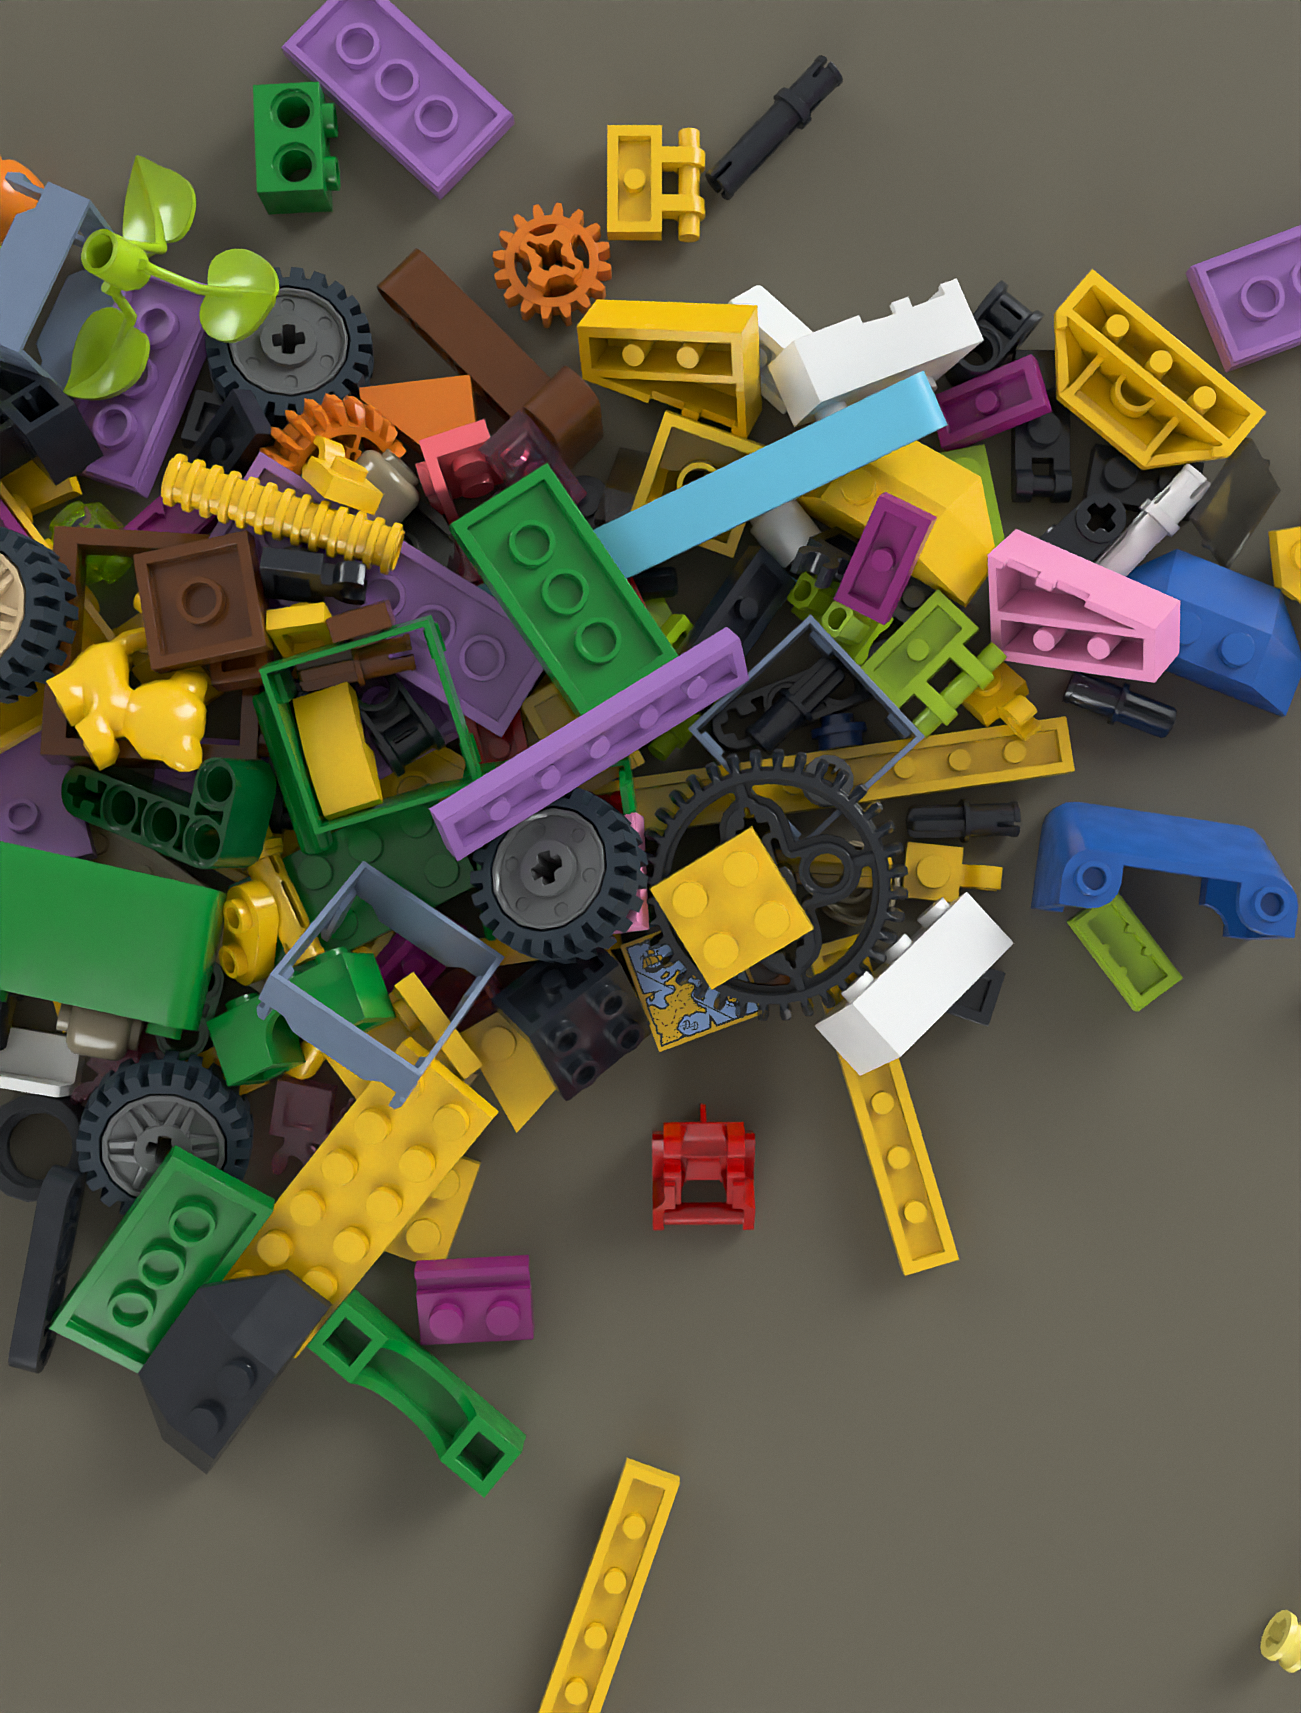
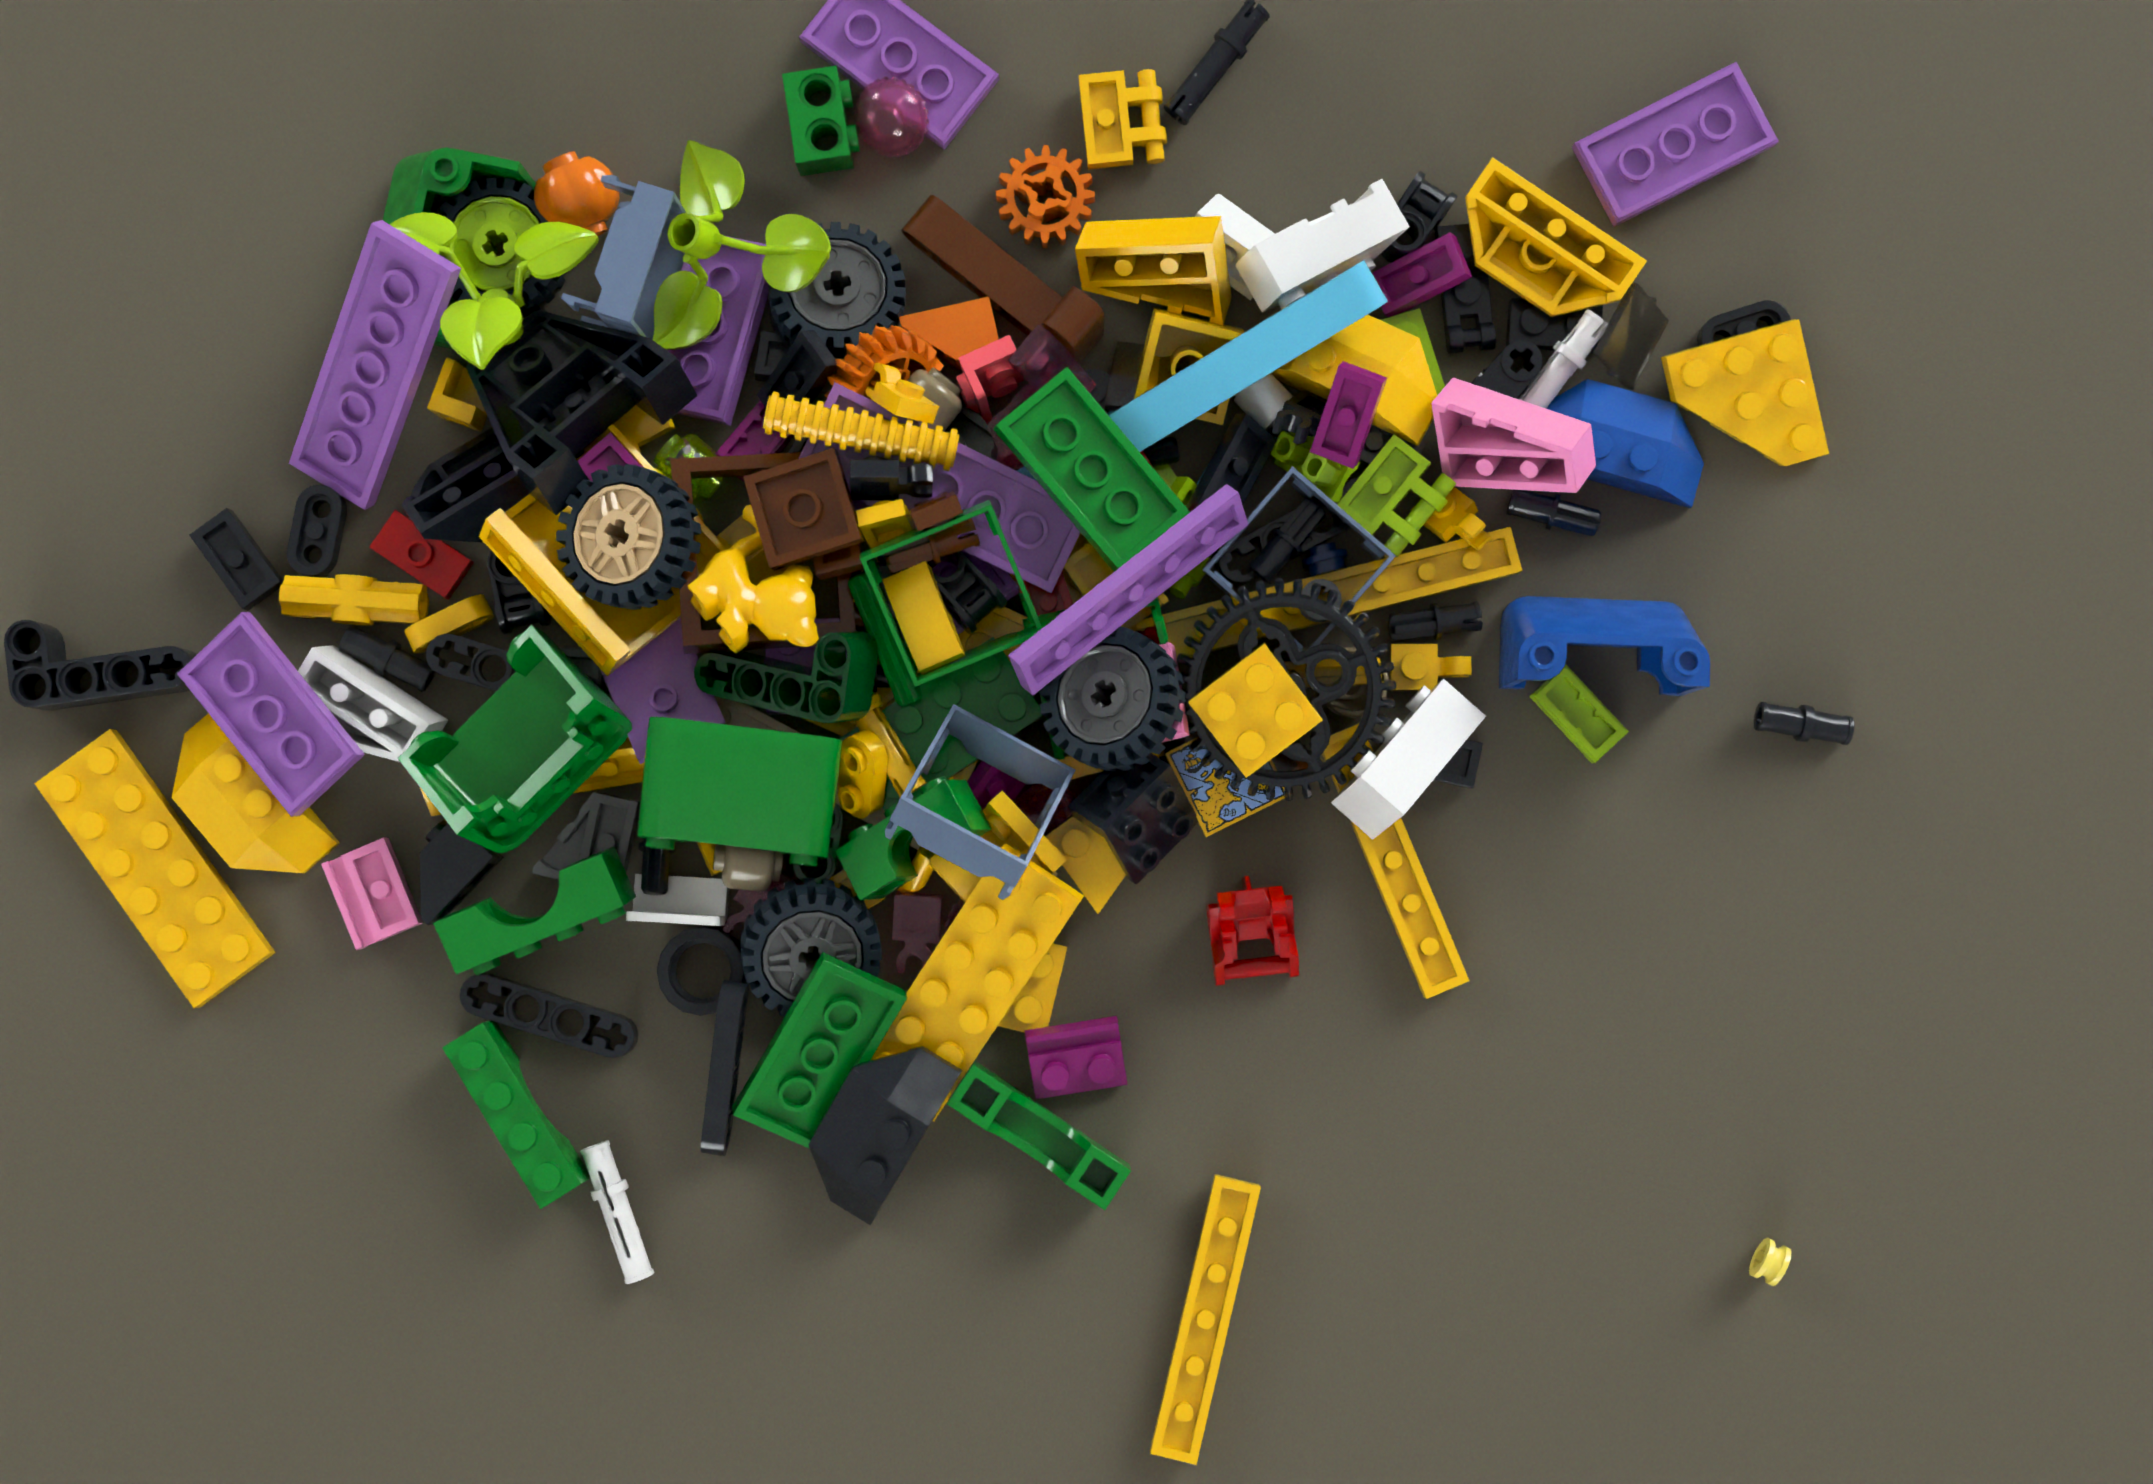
camera: 10 degrees left, 0 degrees up
none -> clear pink hat [855,76,929,158]

